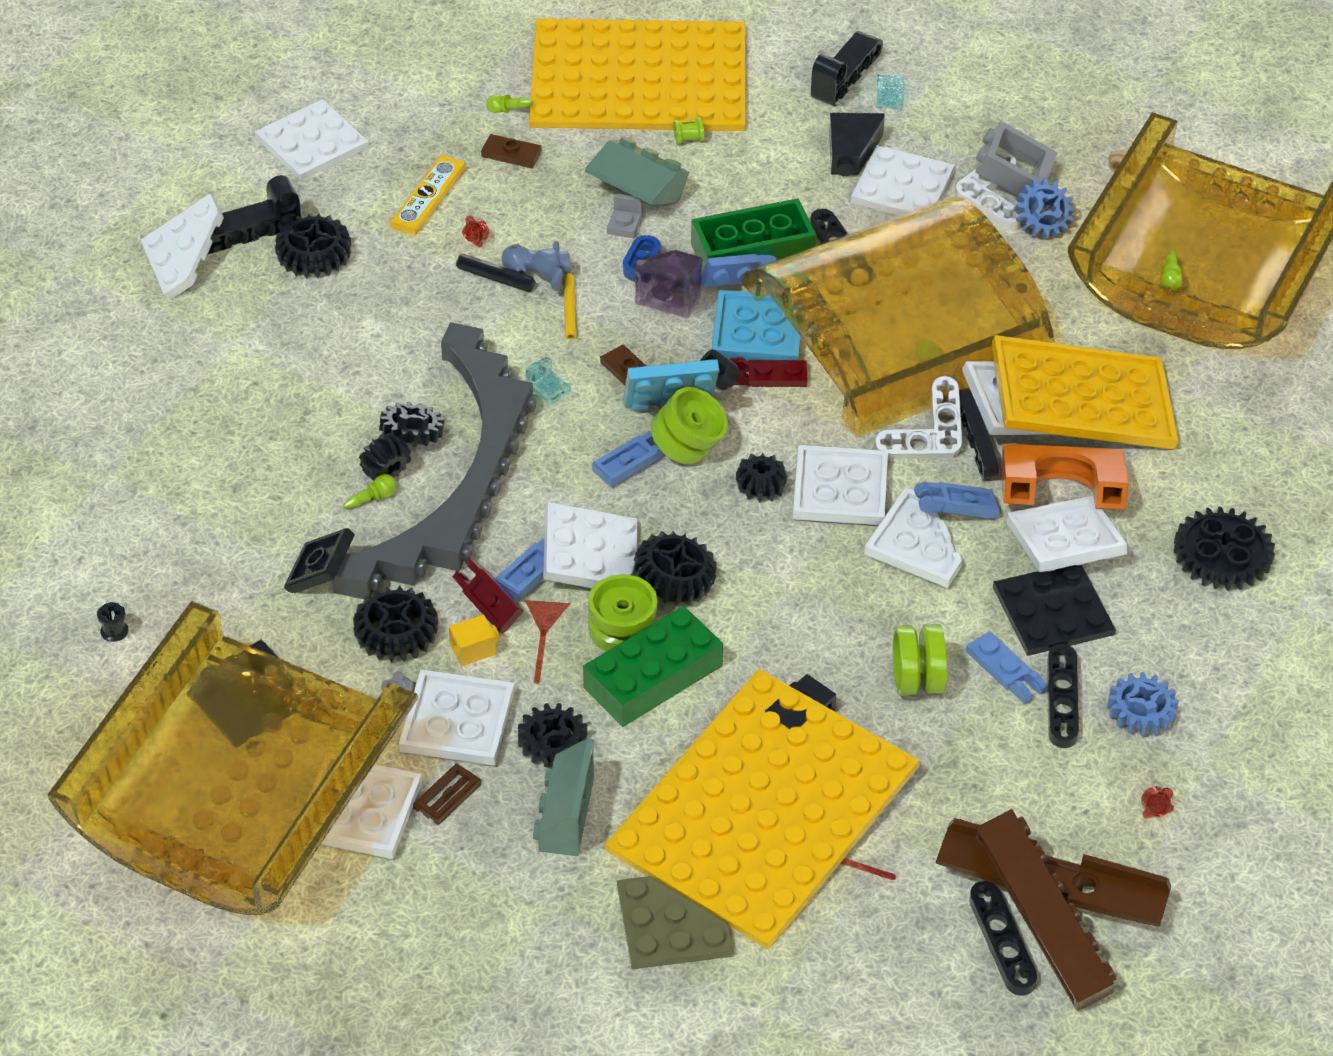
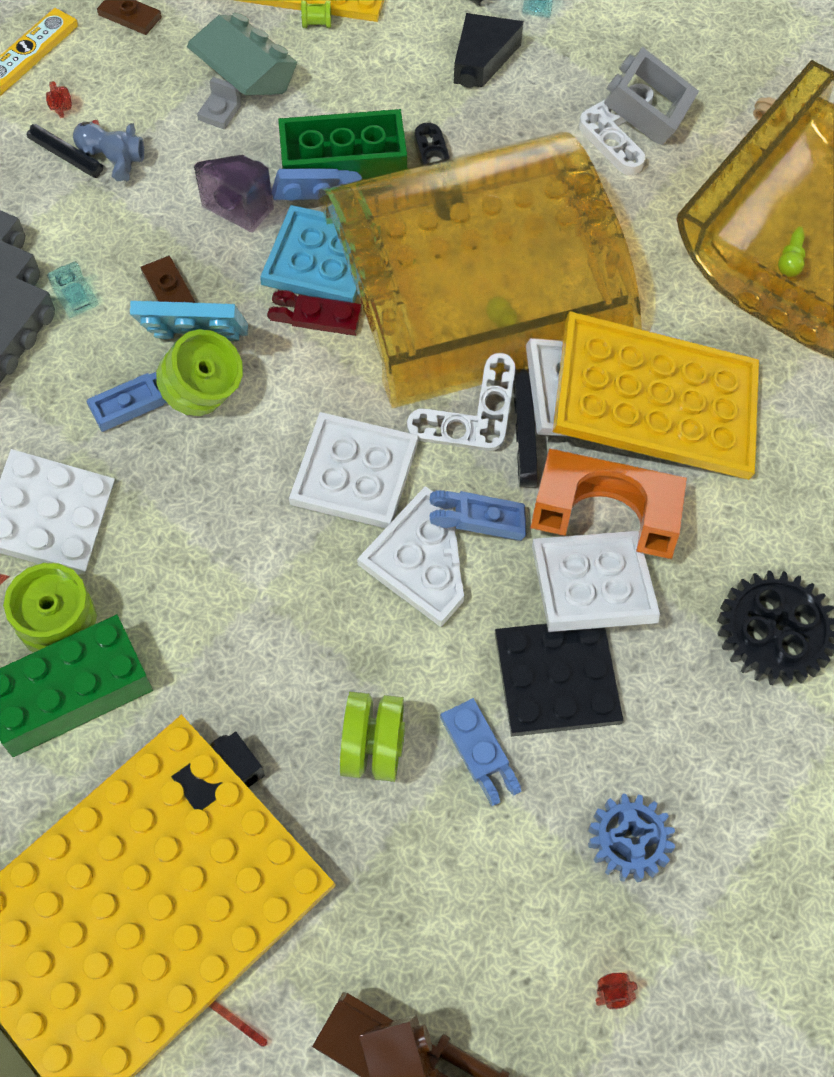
camera: 10 degrees right, 15 degrees up
yellow piece [563,273,577,339] -> none
blue plate [623,235,661,281] -> none
black gear [633,531,717,606] -> none
black plate [700,349,739,390] -> none
black gear [736,452,787,503] -> none
white plate [850,145,955,223] -> none
medium blue gear [1014,178,1076,239] -> none
black beam [1047,643,1079,748] -> none

